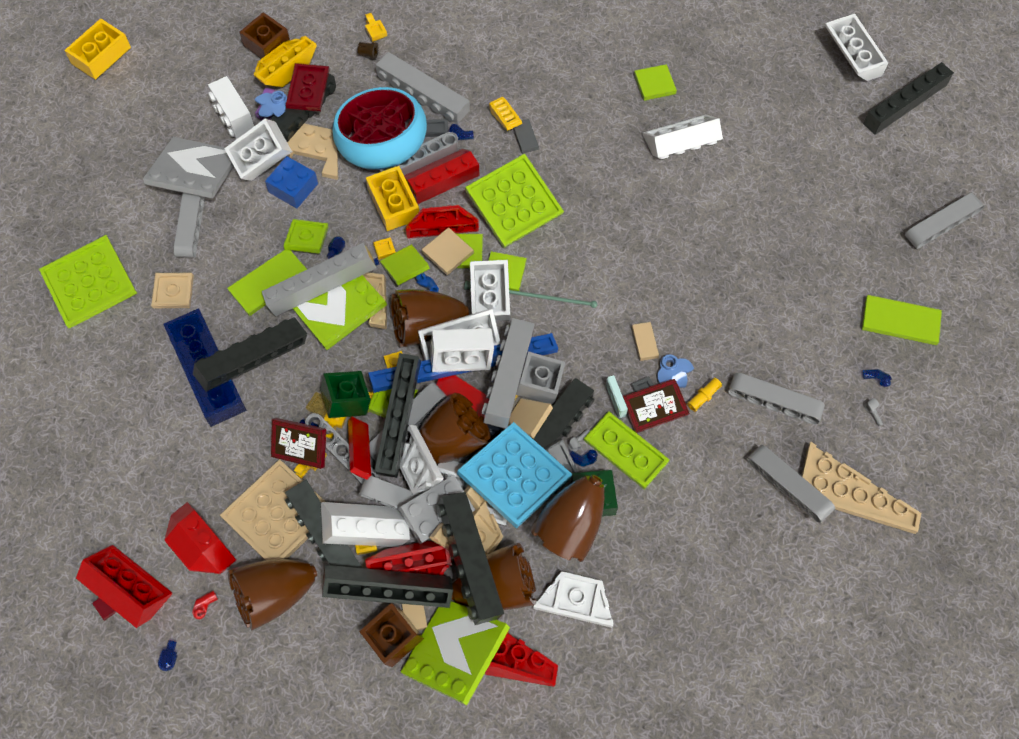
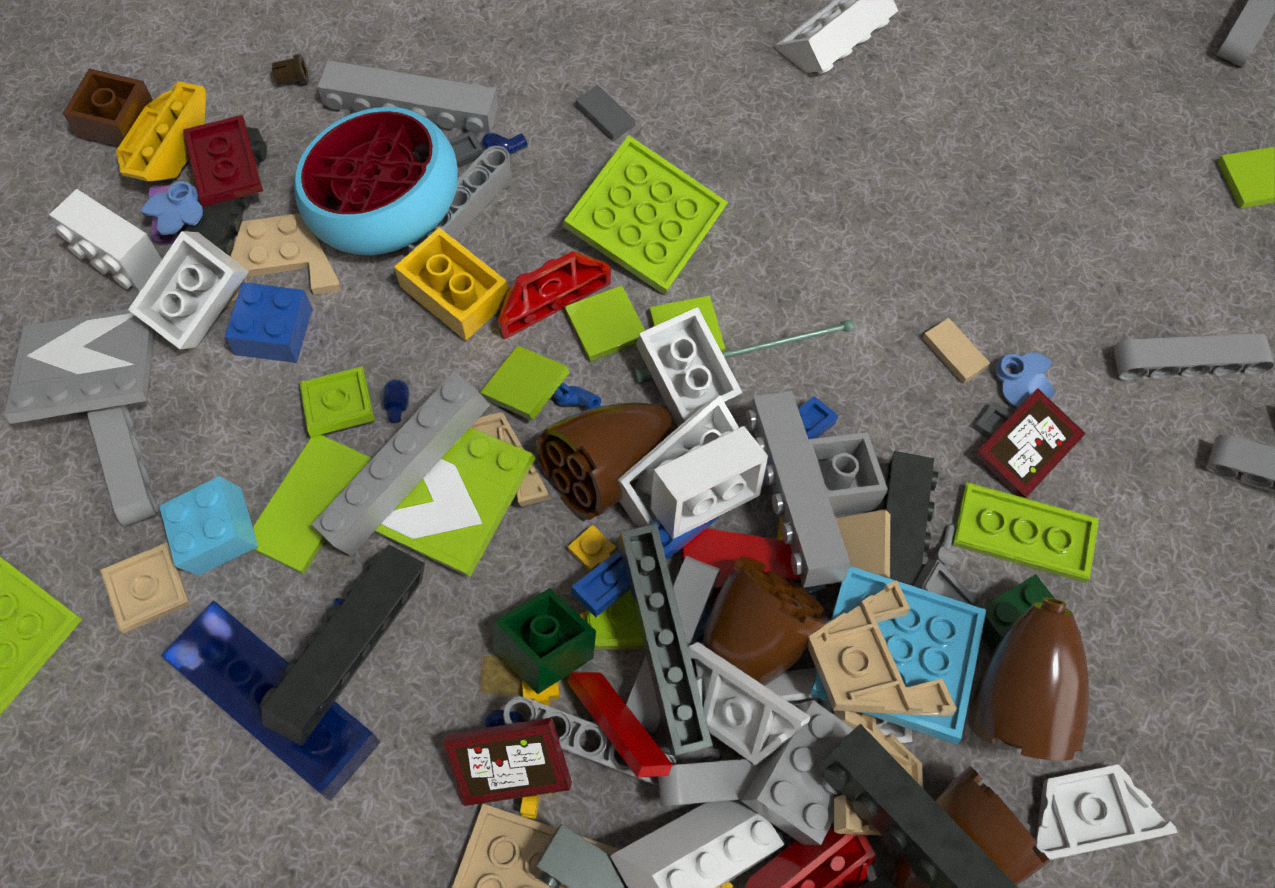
camera: 25 degrees left, 0 degrees up
yellow plate [365,13,387,42] -> none
yellow tile [373,237,396,260] -> none
red slope [404,149,480,204] -> none
tan tile [422,228,474,275] -> none
yellow slope [489,97,522,131] -> none
clear blue arm [570,450,598,467] -> none
light aqua tile [606,375,628,418] -> none
yellow pin [687,377,722,412] -> none
none -> medium azure brick [159,476,258,575]
none -> tan wing [807,580,957,717]

